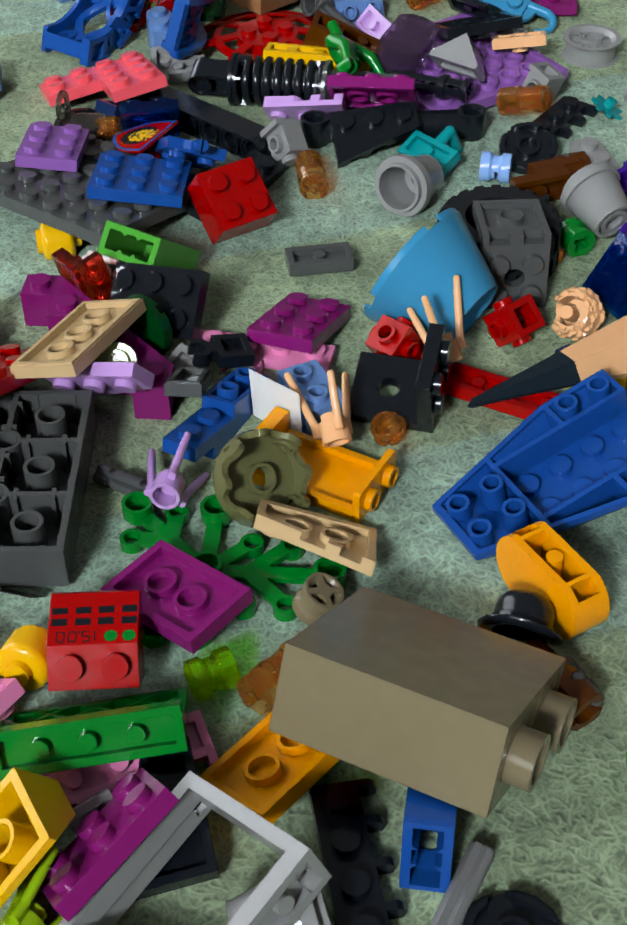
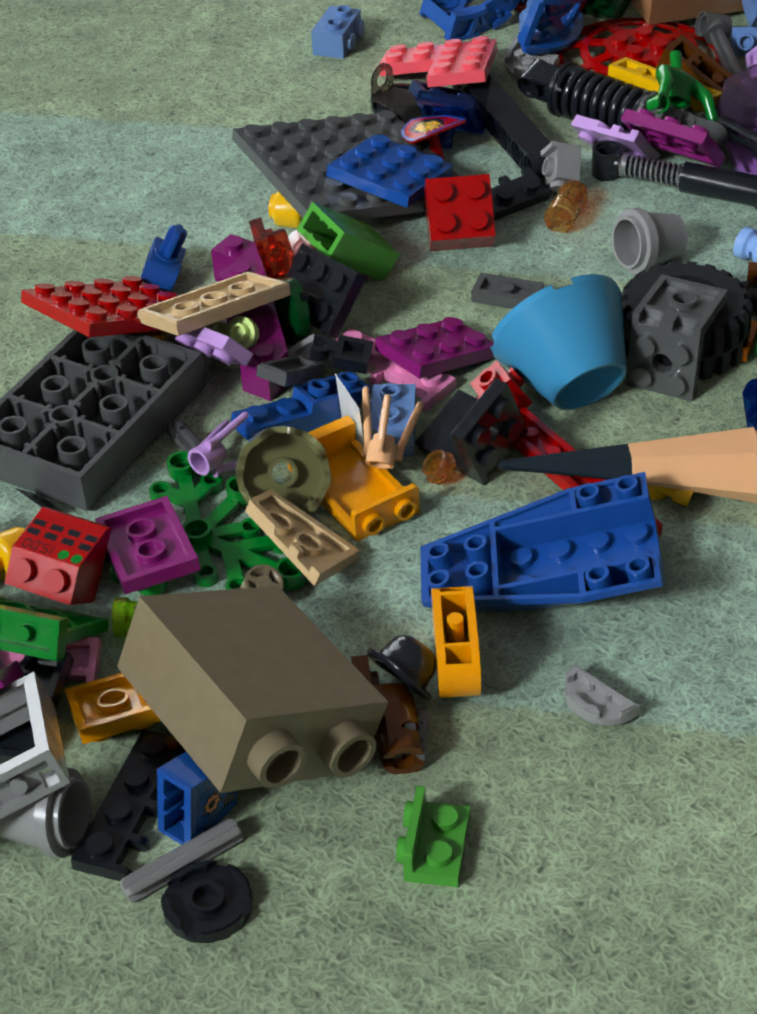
camera: 30 degrees right, 0 degrees up
medium lavender plate [15,121,90,172] -> none
clear orange bush [95,116,122,137] -> none
blue plate [154,135,227,169] -> none
black wing [329,101,420,168] -> none
teal plate [397,125,463,177] -> none
light nougat plant [407,274,467,363] -> none
red brick [483,293,546,348] -> none
light nougat piece [551,286,606,341] -> none

